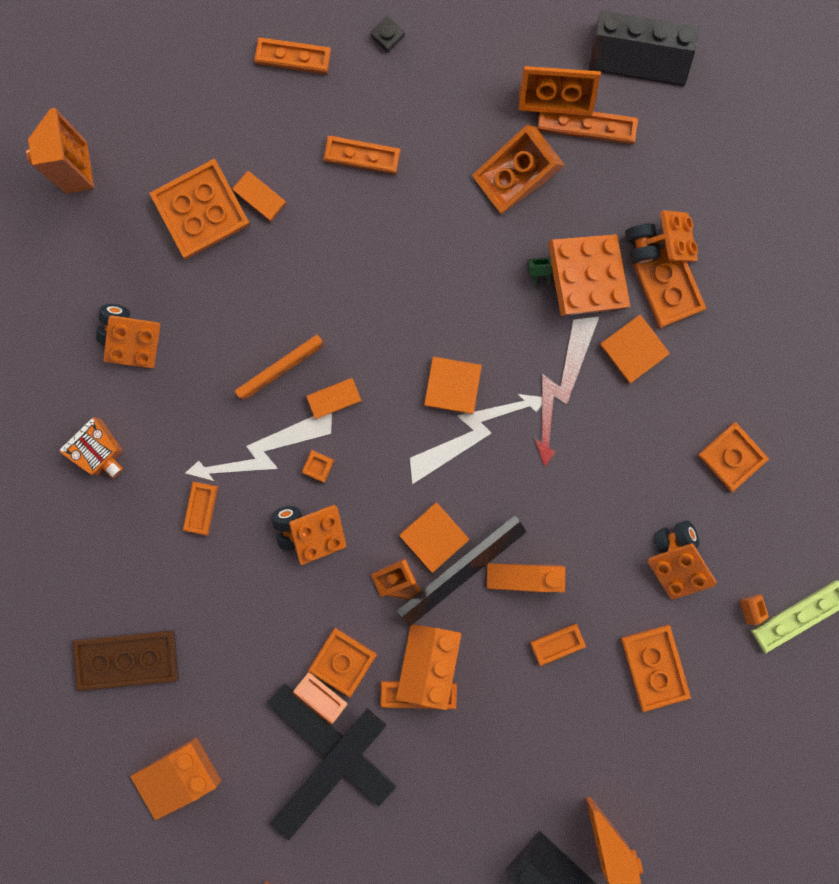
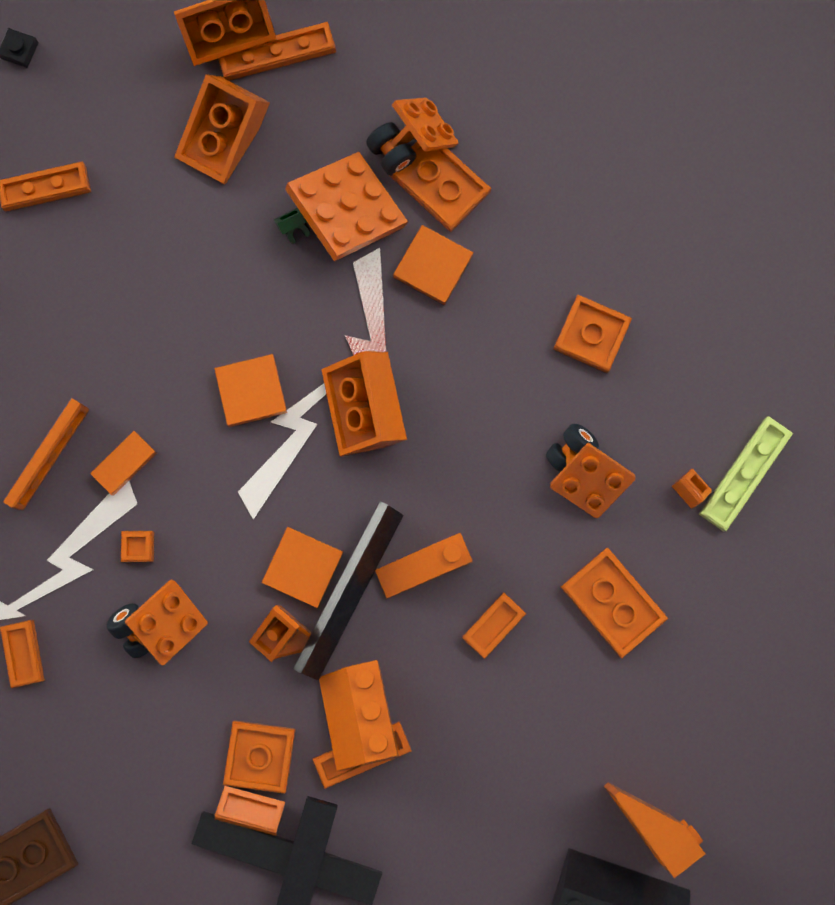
camera: 30 degrees left, 5 degrees down
none -> orange slope [321,351,407,456]

